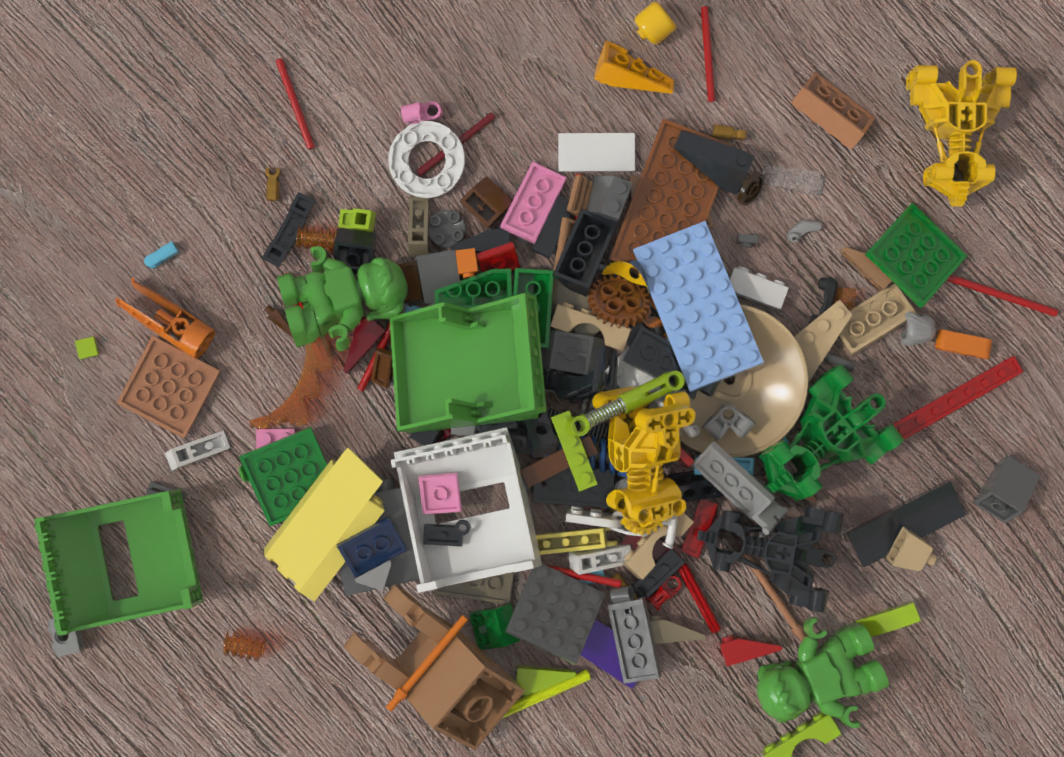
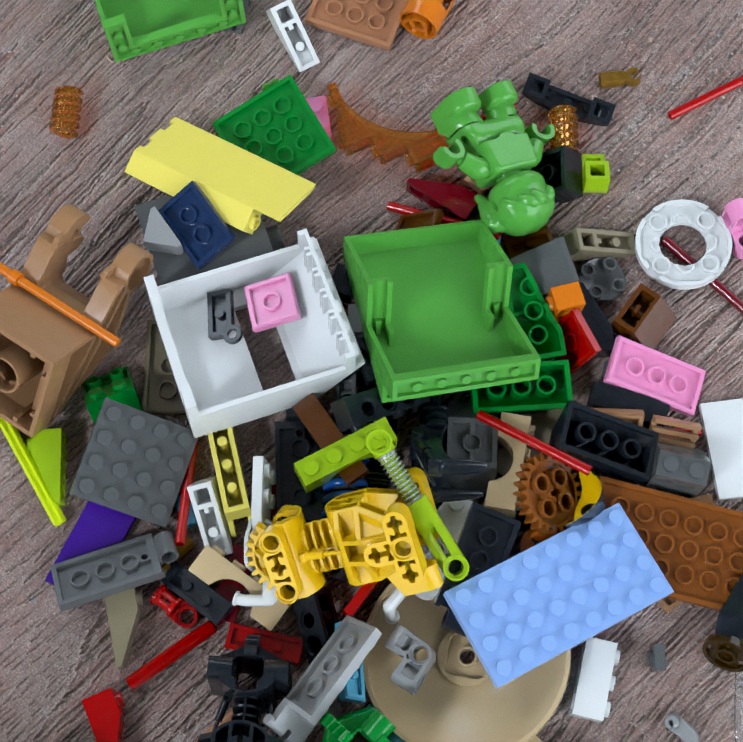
camera: 80 degrees right, 15 degrees down
none -> red piece [476,410,593,476]

